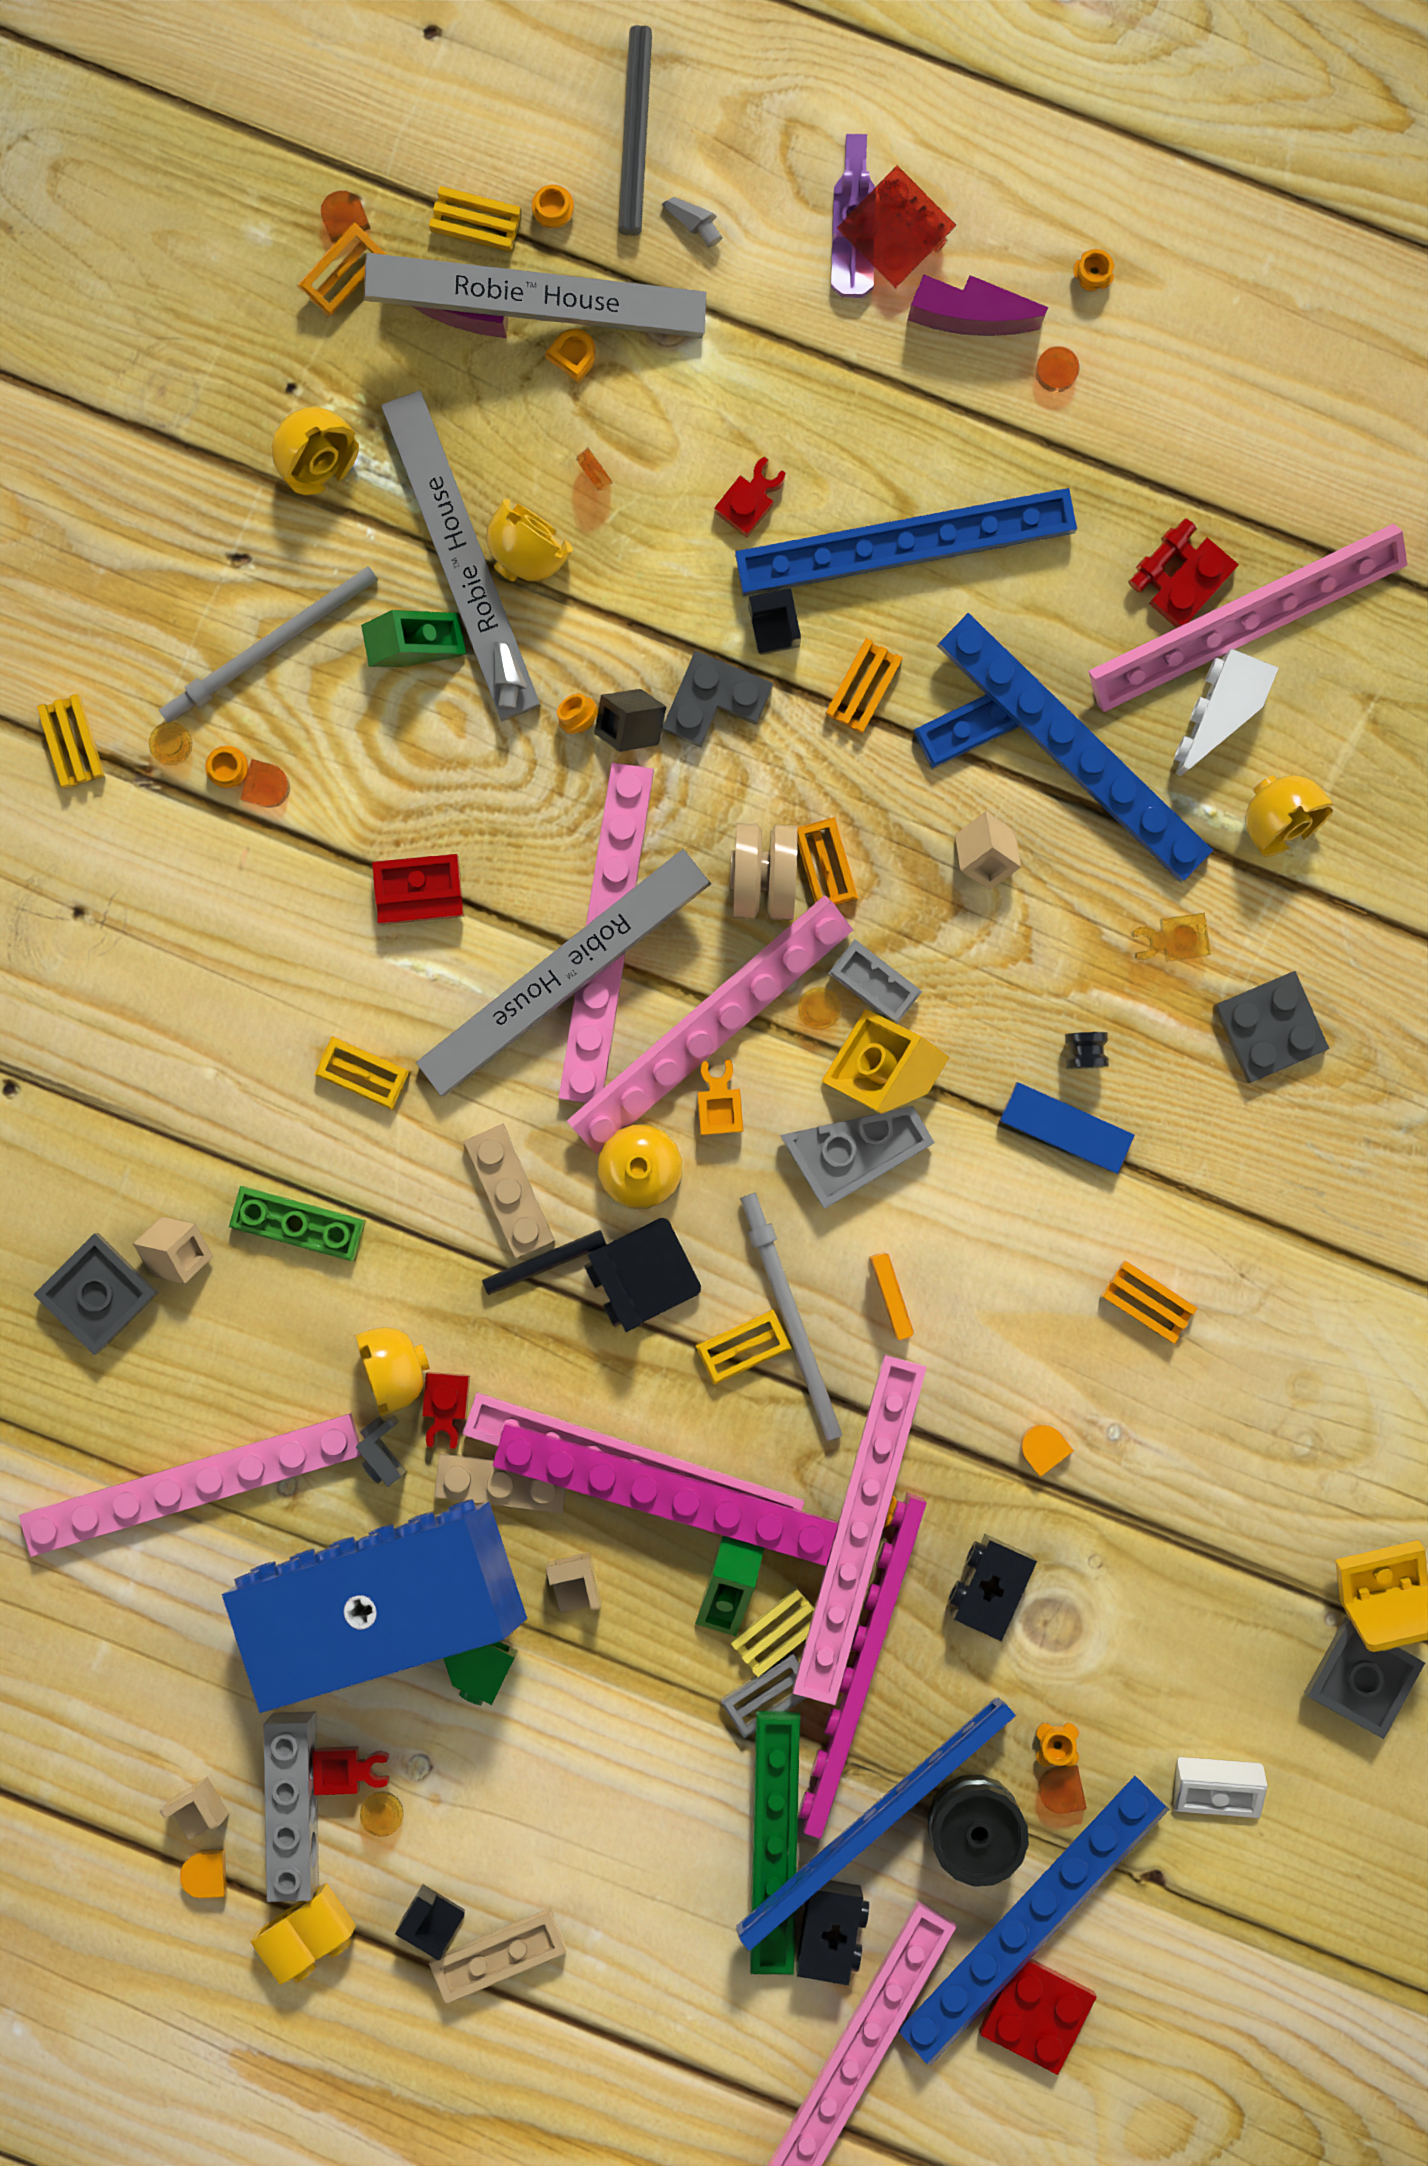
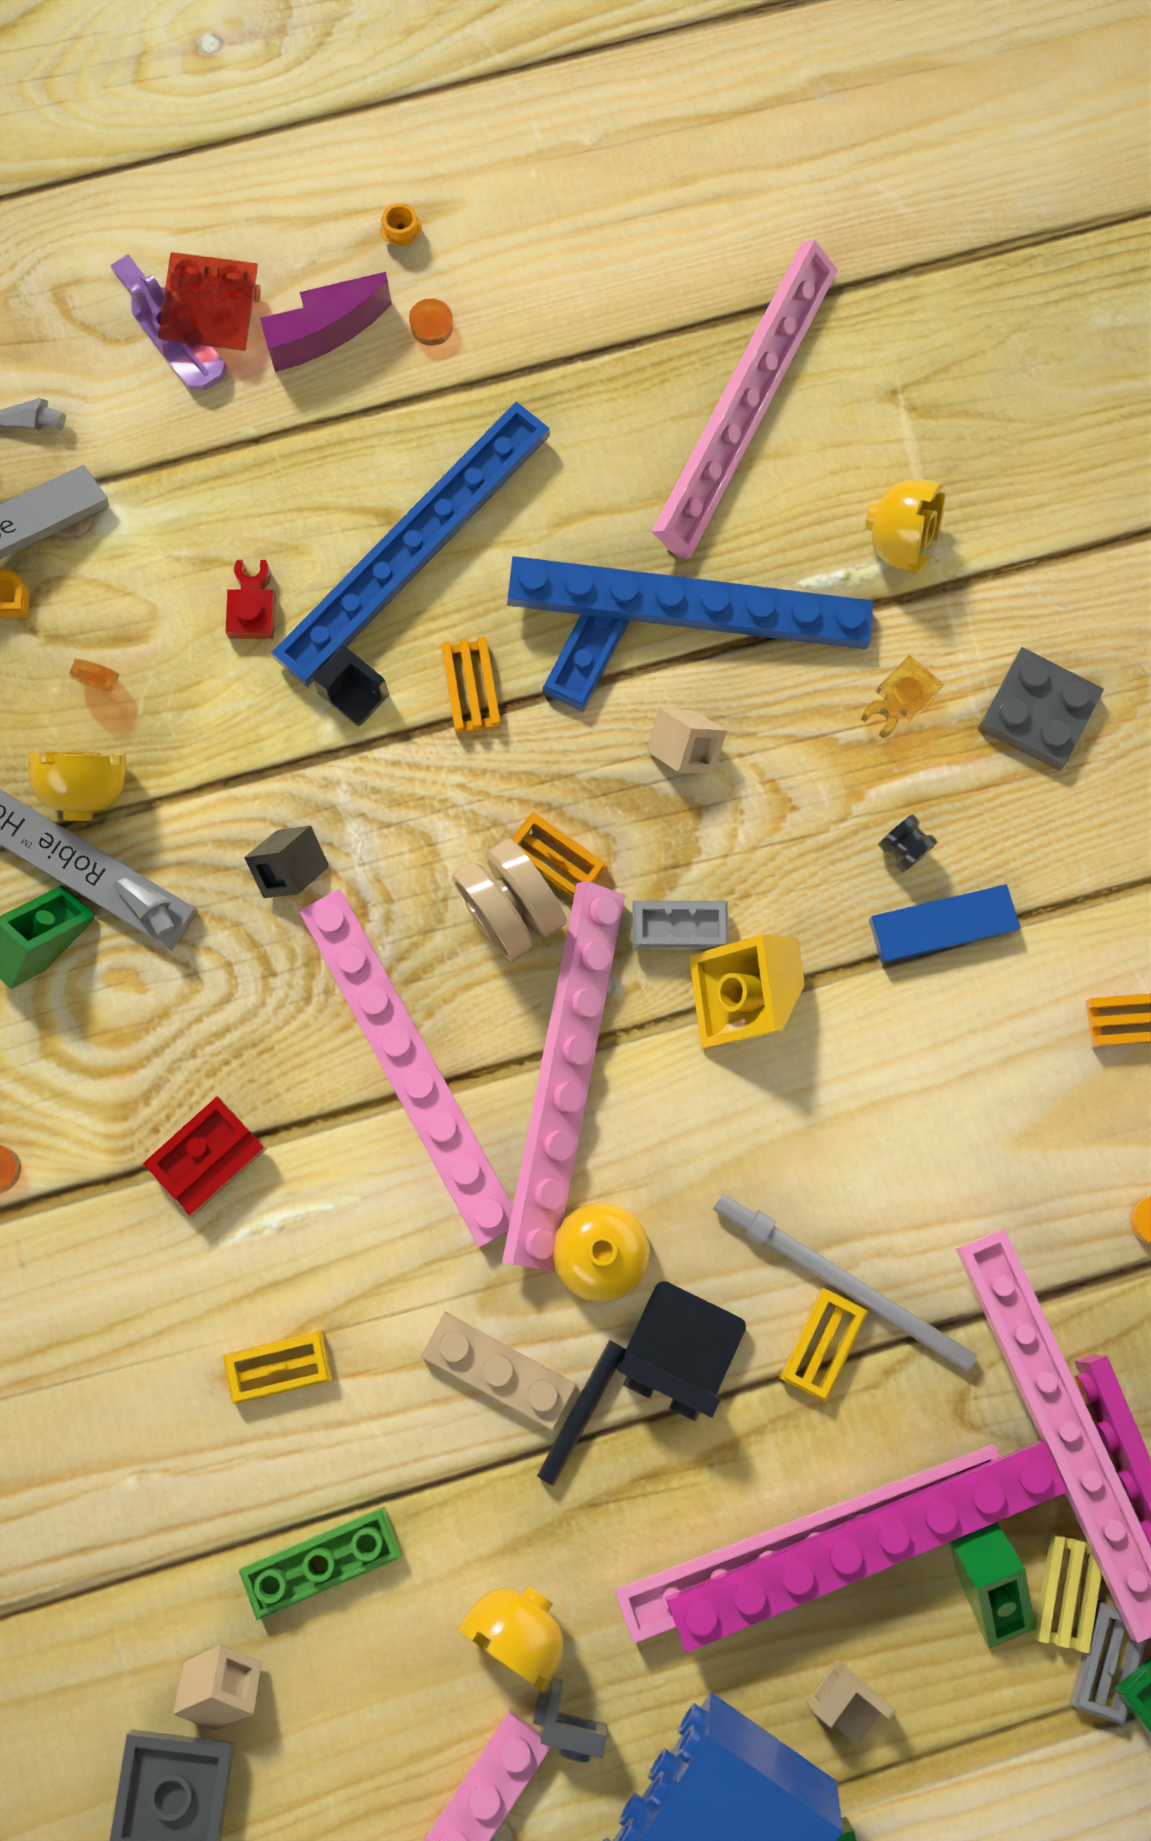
camera: 40 degrees left, 10 degrees down
light grey tile [416,849,711,1097] -> none
red plate [422,1372,470,1449] -> none
tan plate [434,1452,566,1514] -> none
light orange plate [557,693,598,734] -> none
dark grey plate [662,650,773,747] -> none
light orange plate [697,1059,744,1135] -> none
light grey wing [780,1106,935,1209] -> none
clear yellow plate [798,987,841,1030] -> none
light orange tile [869,1252,914,1341] -> none
red plate [1128,518,1239,628] -> none
white slope [1174,649,1278,776] -> none

